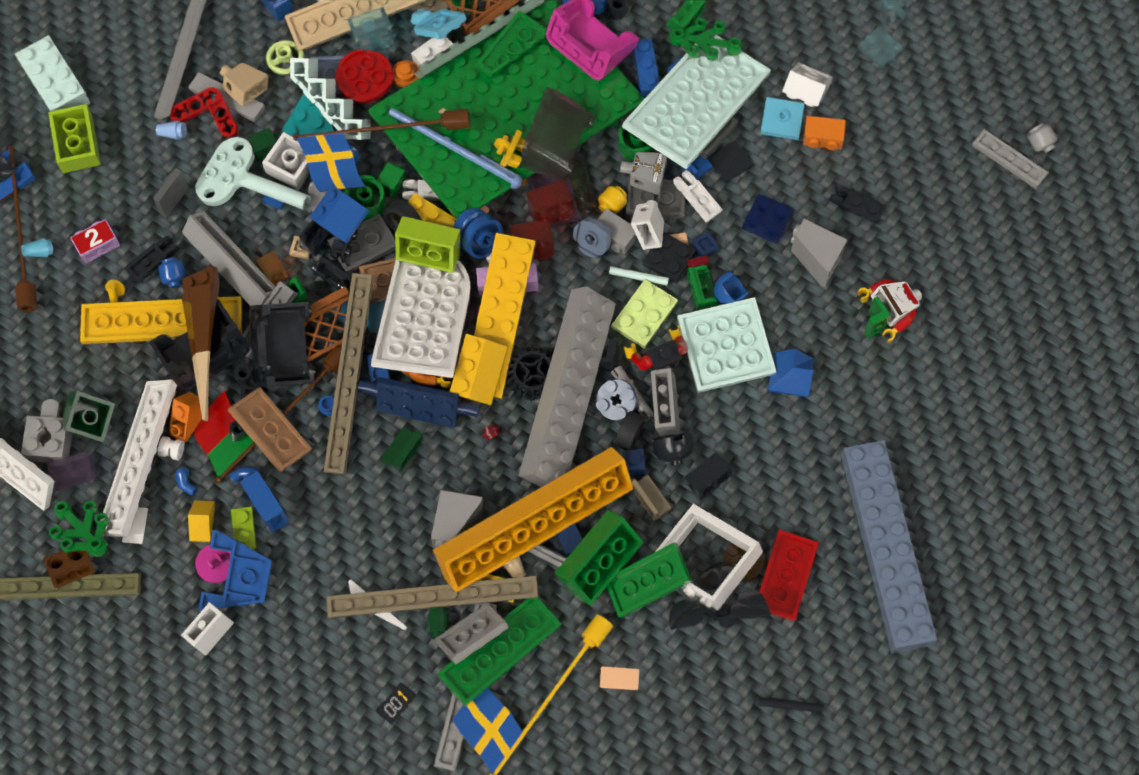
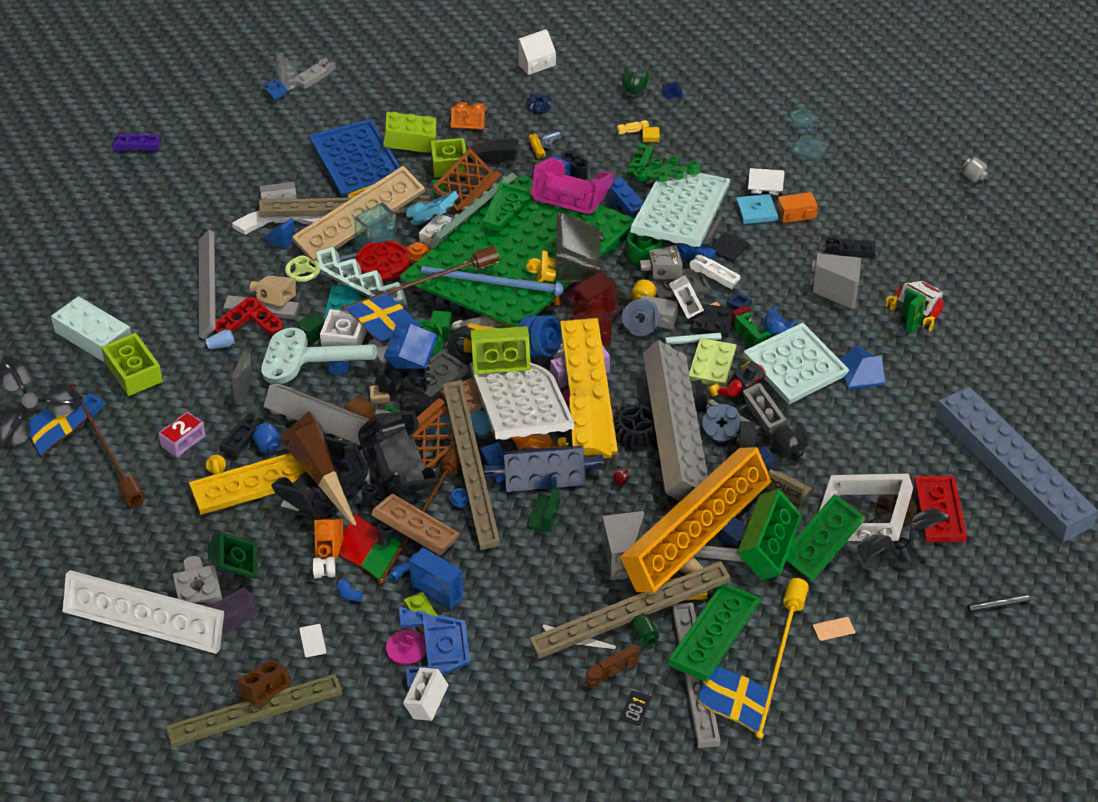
camera: 20 degrees left, 25 degrees down
medium azure cone [21,238,53,257] -> none
green plant [49,501,109,557] -> none
white plate [100,380,177,537] -> none
yellow slope [188,500,215,542] -> none
light grey plate [435,603,509,664] -> none
black hinge [685,452,732,500] -> none
clear blue plate [742,193,794,244] -> none
light grey tile [972,129,1049,189] -> none
none -> reddish brown hinge [586,644,640,688]

